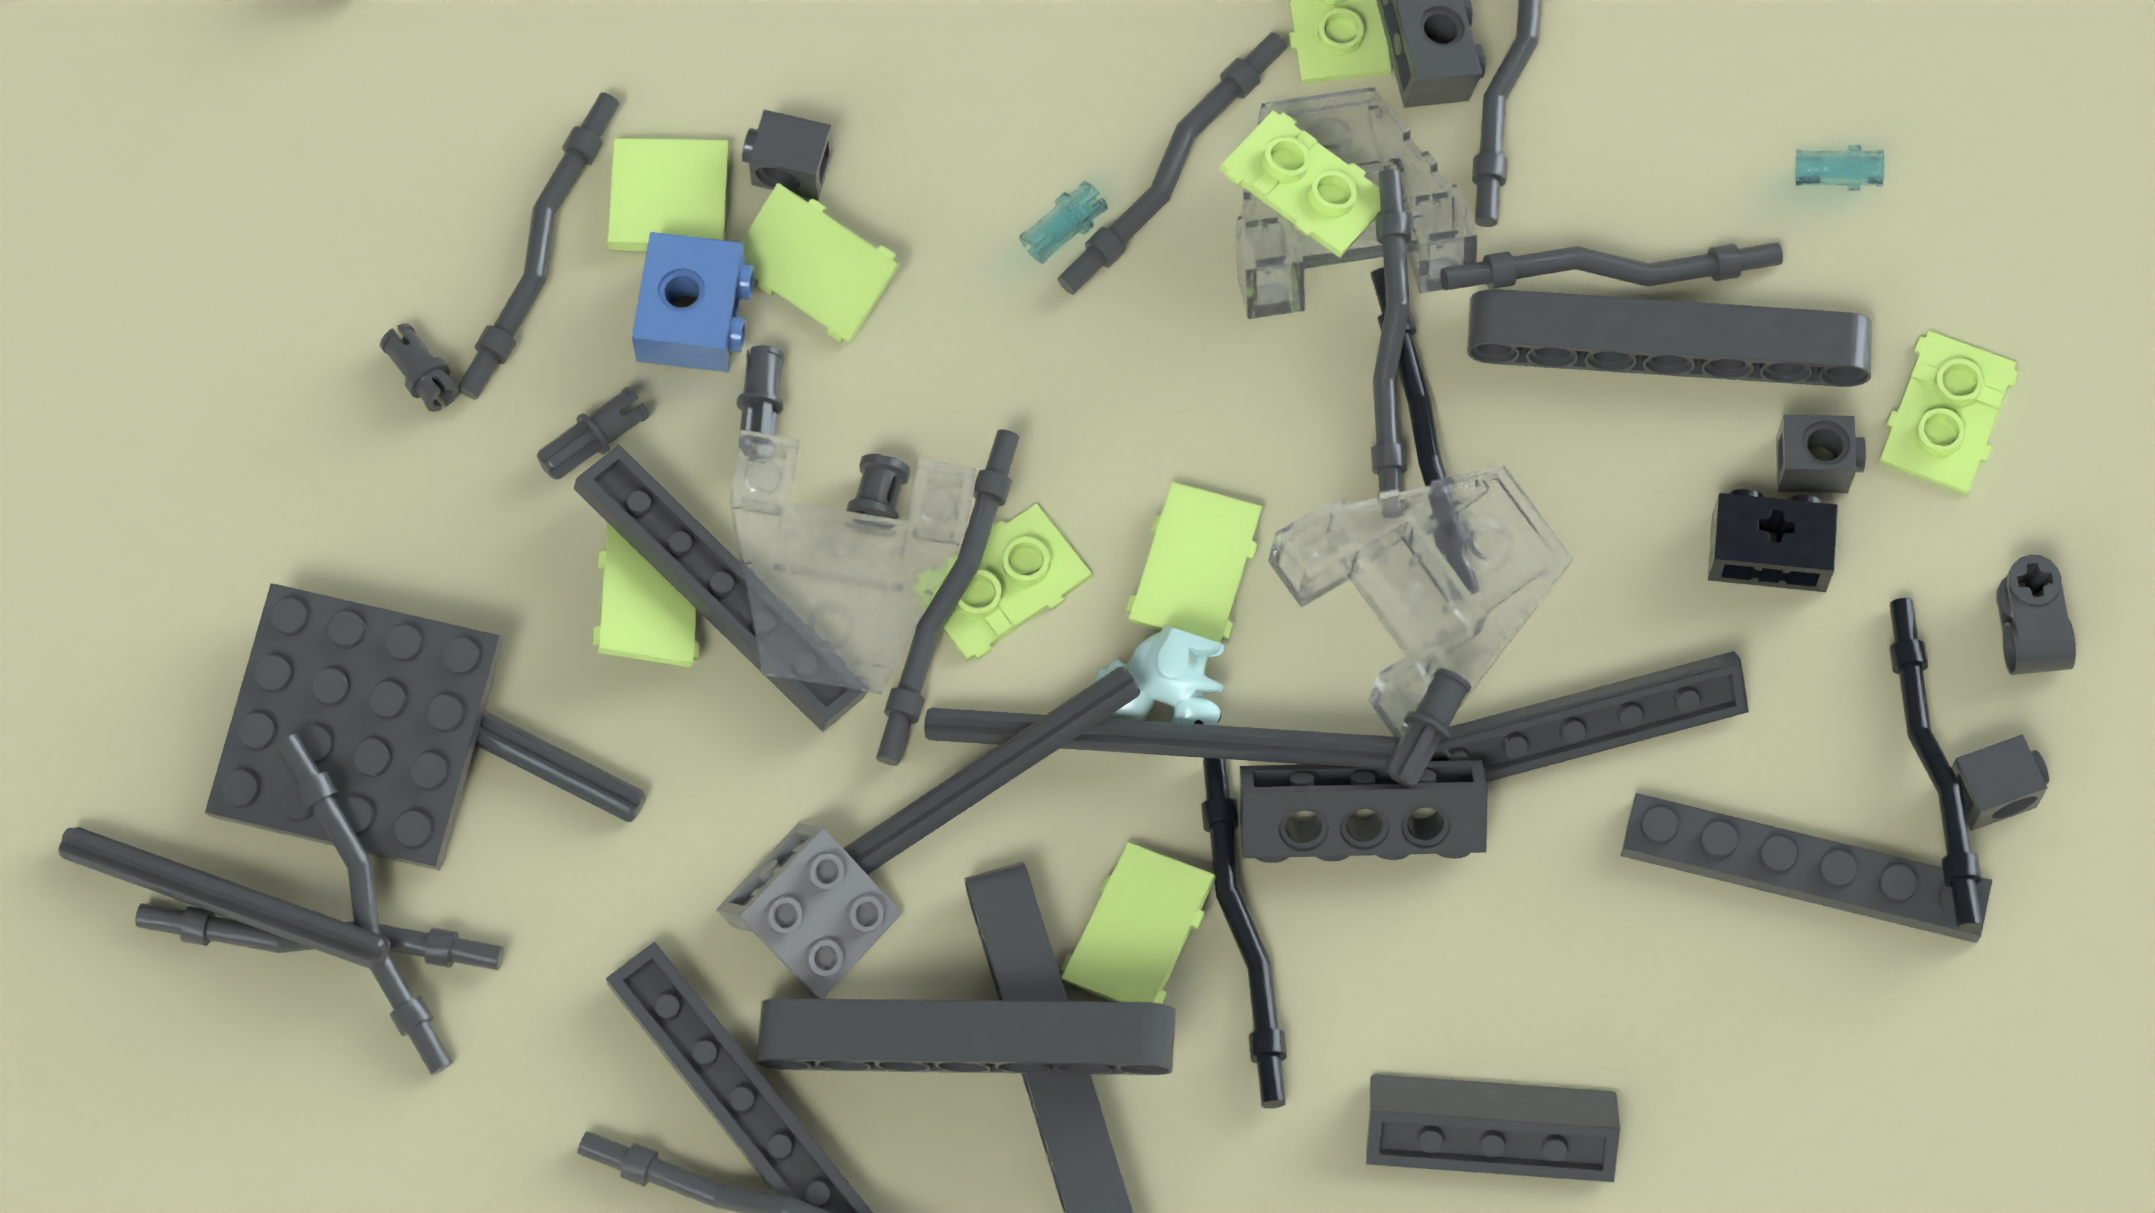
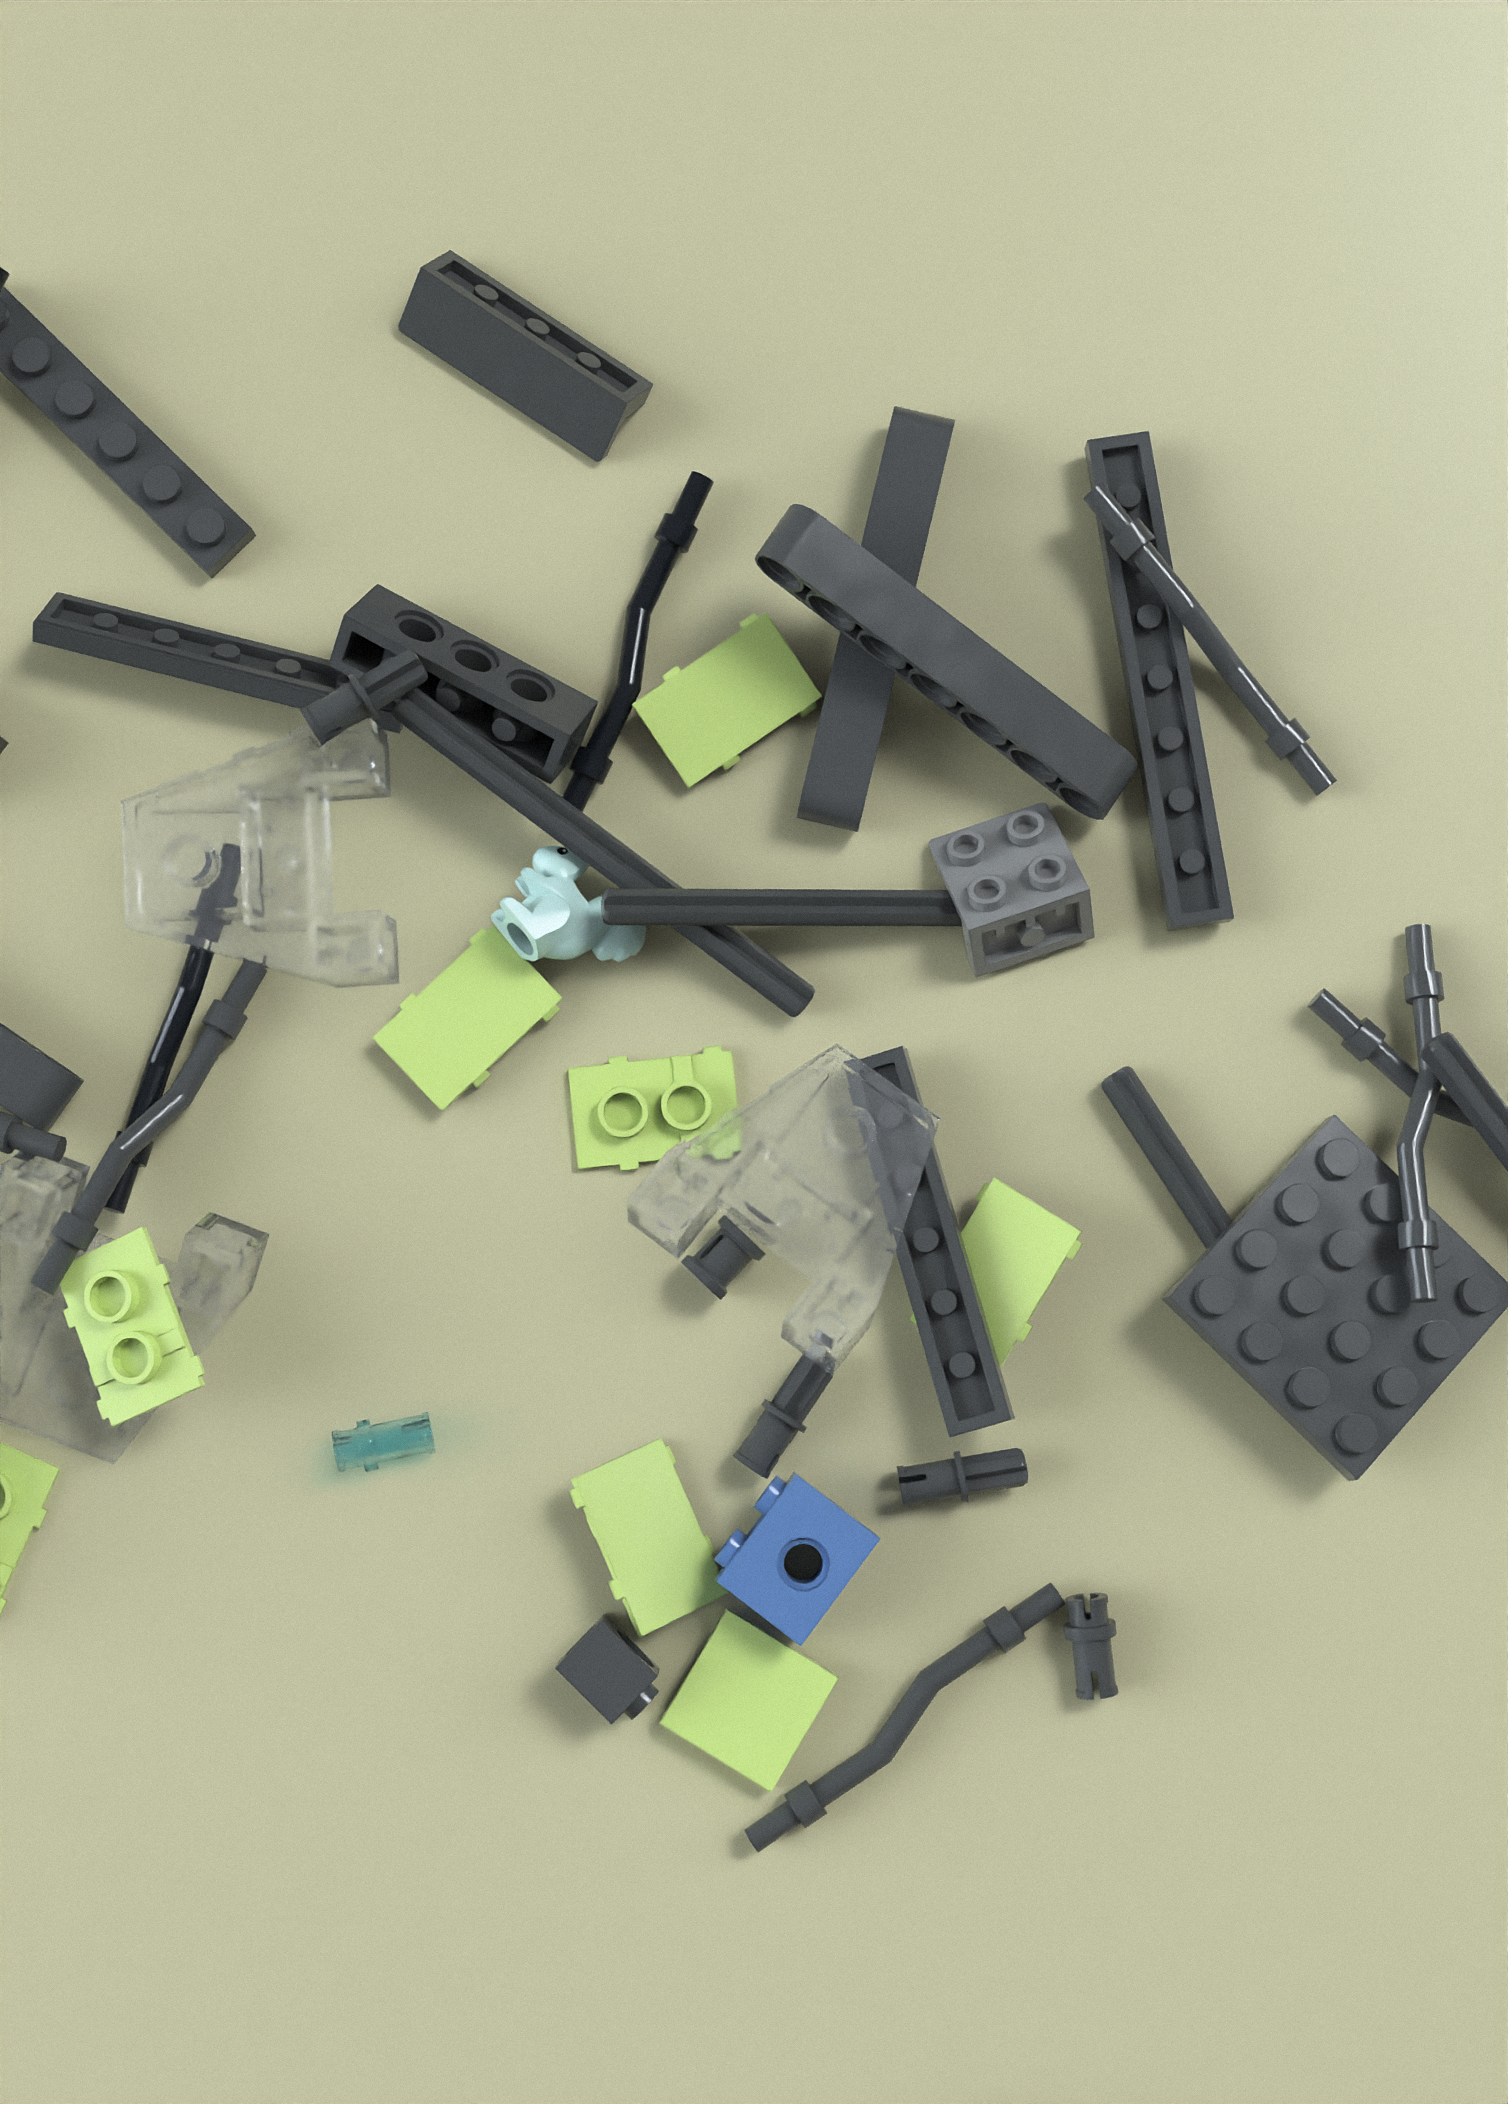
camera: 155 degrees left, 15 degrees up
dark grey bar [876,429,1020,766] -> none
dark grey bar [1057,32,1287,295] -> none

